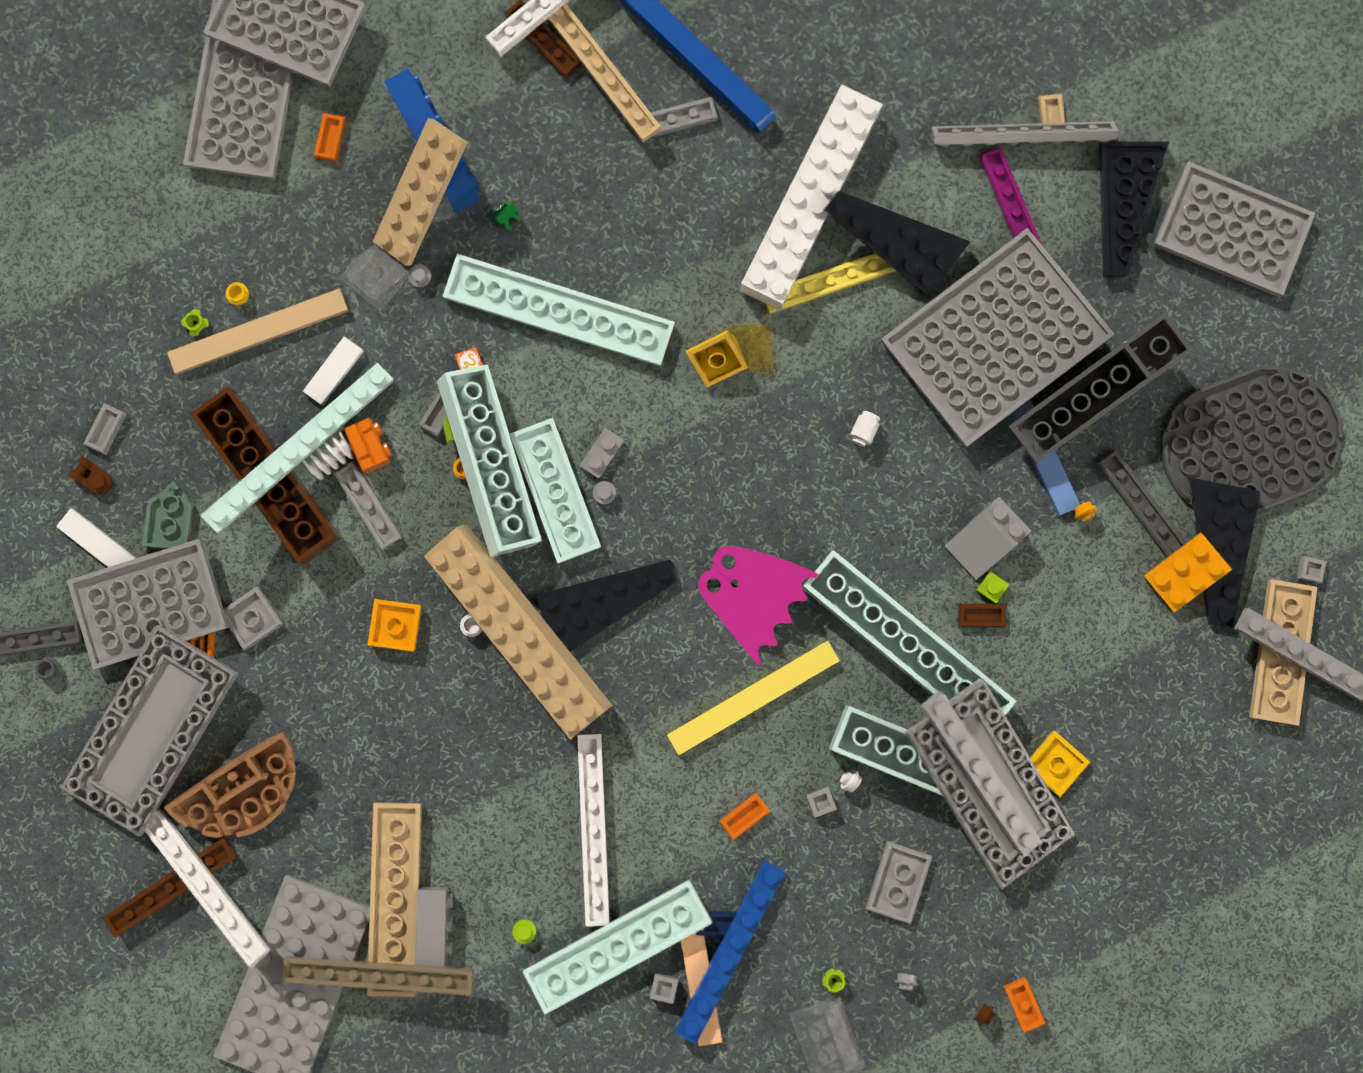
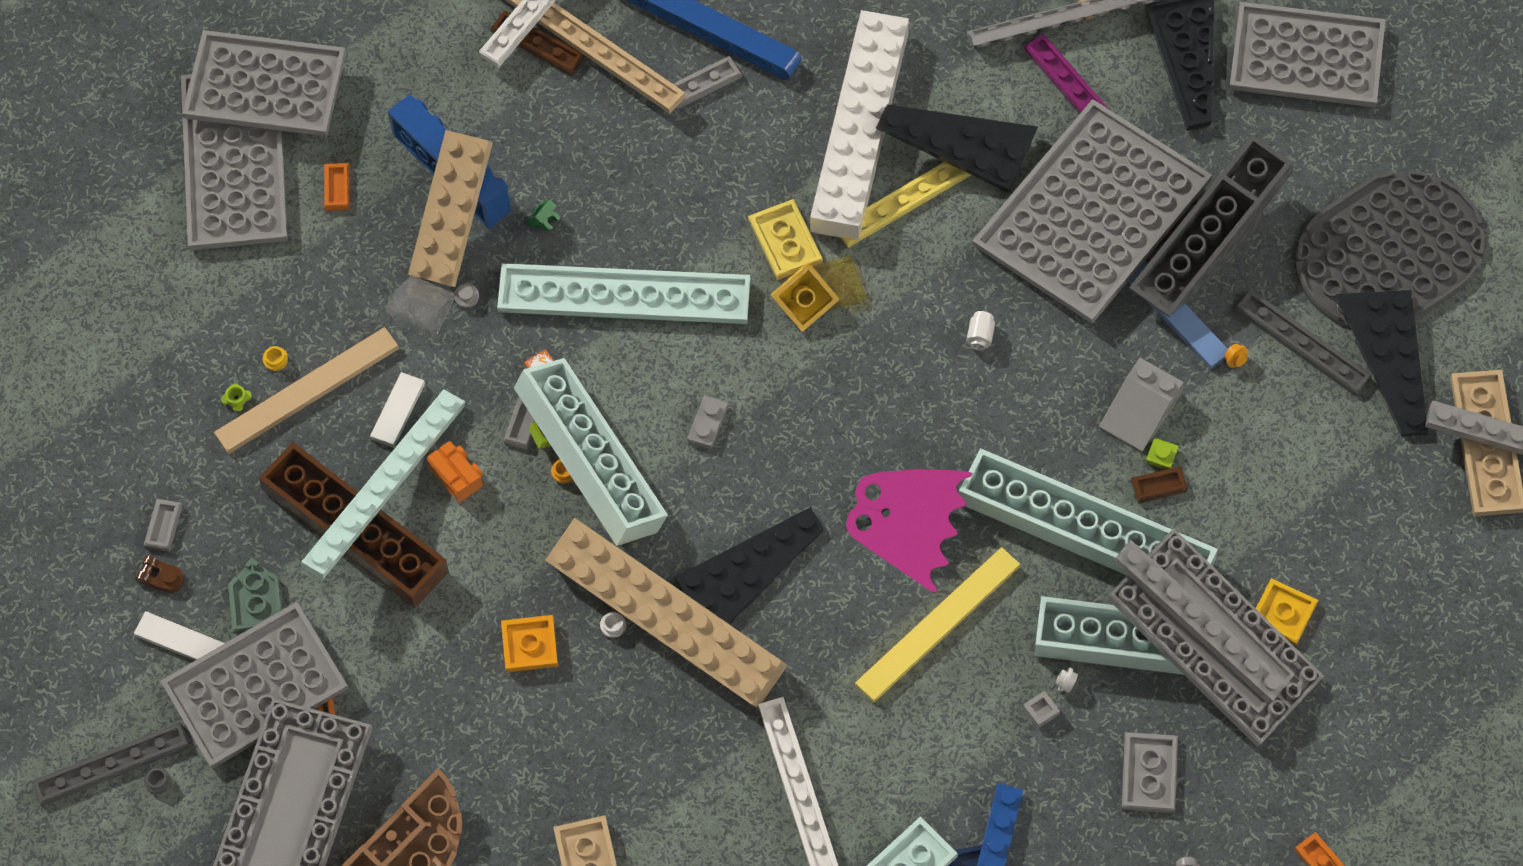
camera: 10 degrees left, 20 degrees down
light grey tile [224,586,284,651] -> none
white piece [303,432,354,480] -> none
light grey tile [334,461,403,551] -> none
light aqua plate [510,418,602,564] -> none
light grey plate [593,481,616,504] -> none
orange tile [719,793,771,840] -> none
light orange plate [1144,532,1232,612] -> none
light grey tile [1297,556,1327,584] -> none
none -> light yellow tile [748,199,823,280]

